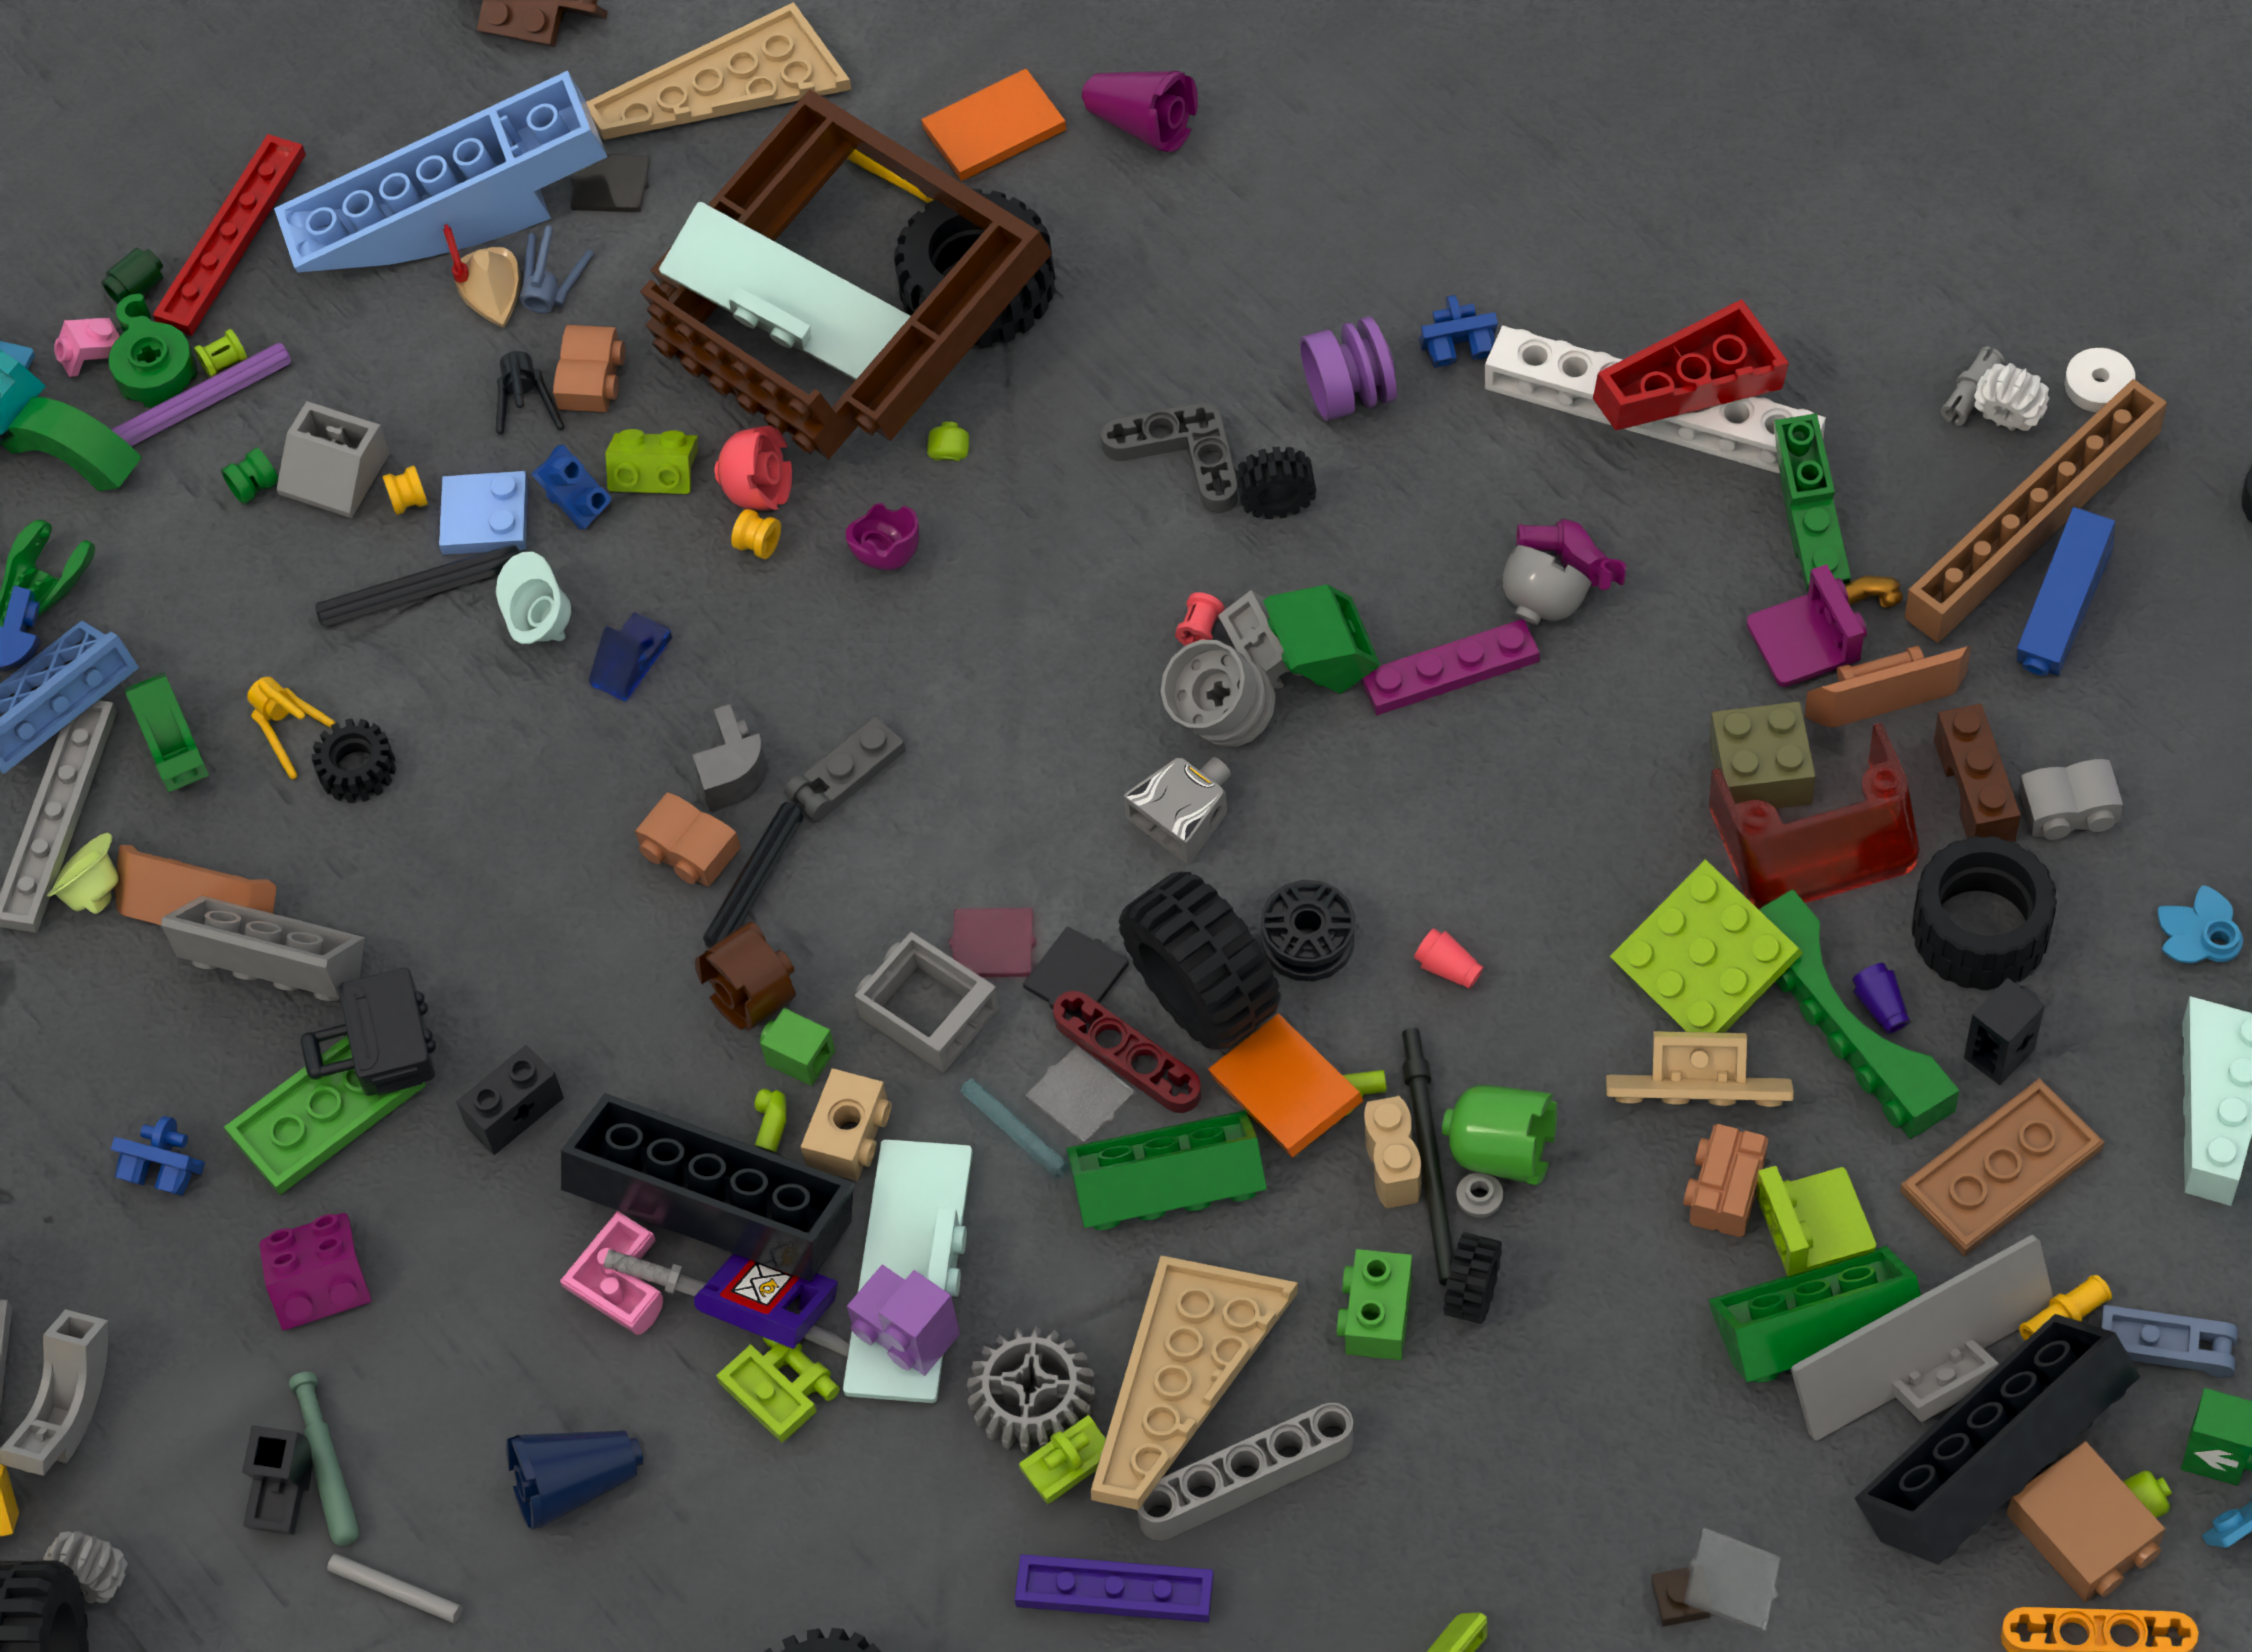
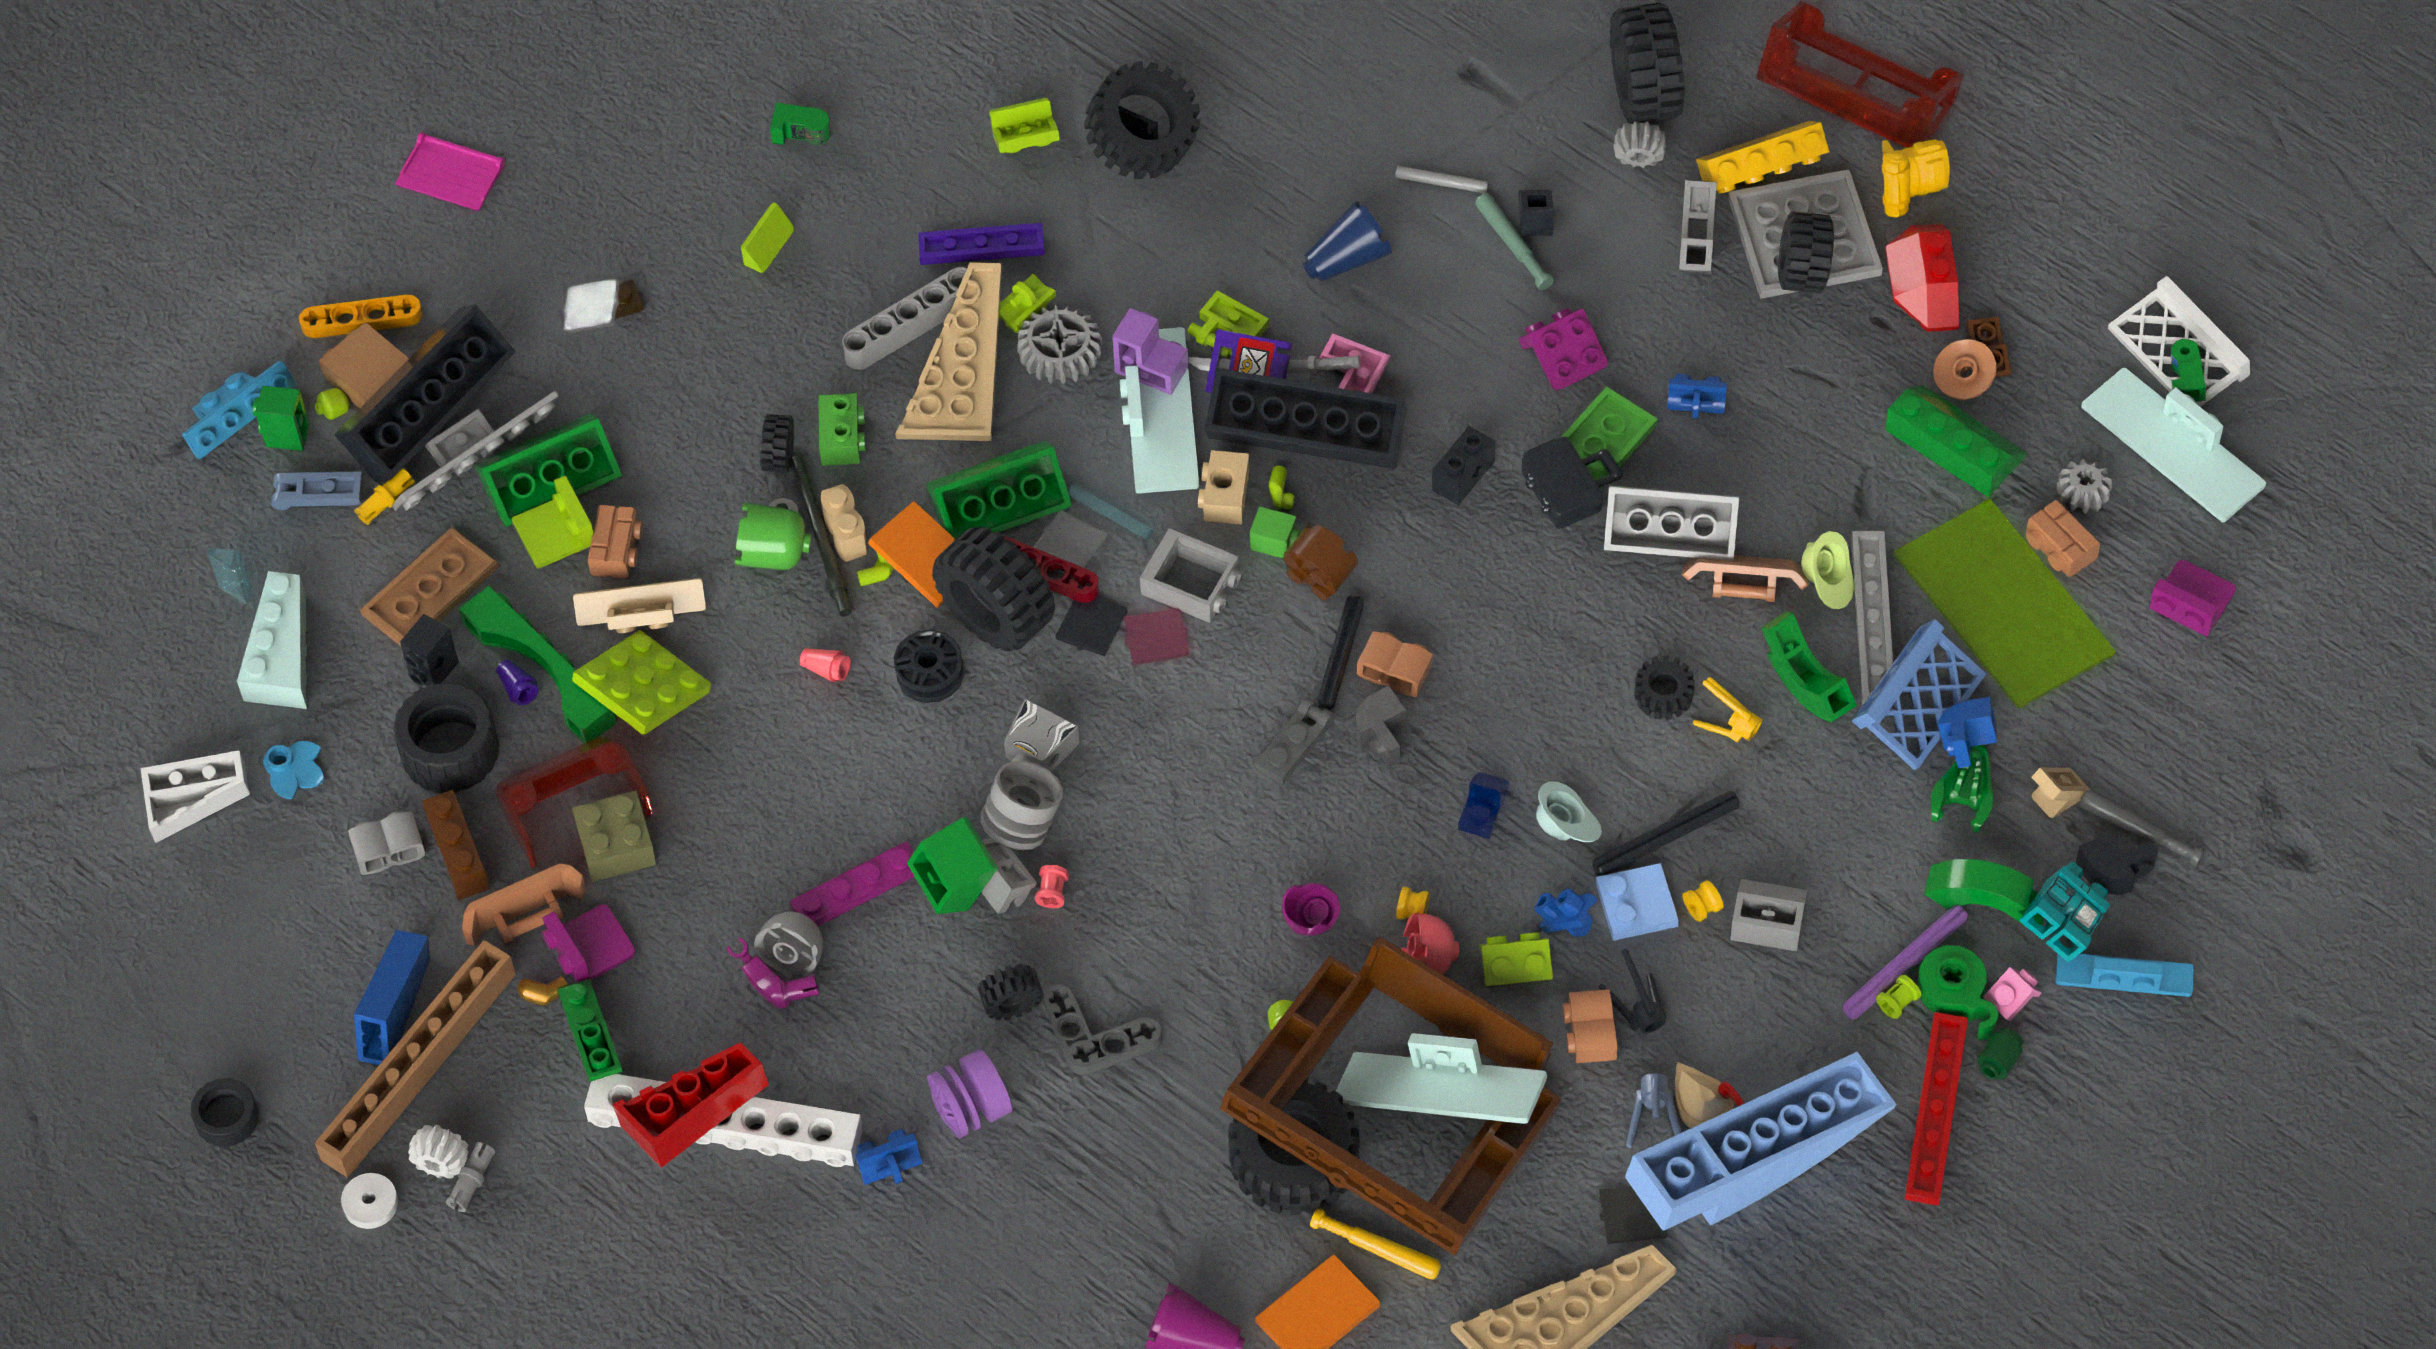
camera: 165 degrees right, 0 degrees up
green wheel [221,448,278,505] -> none

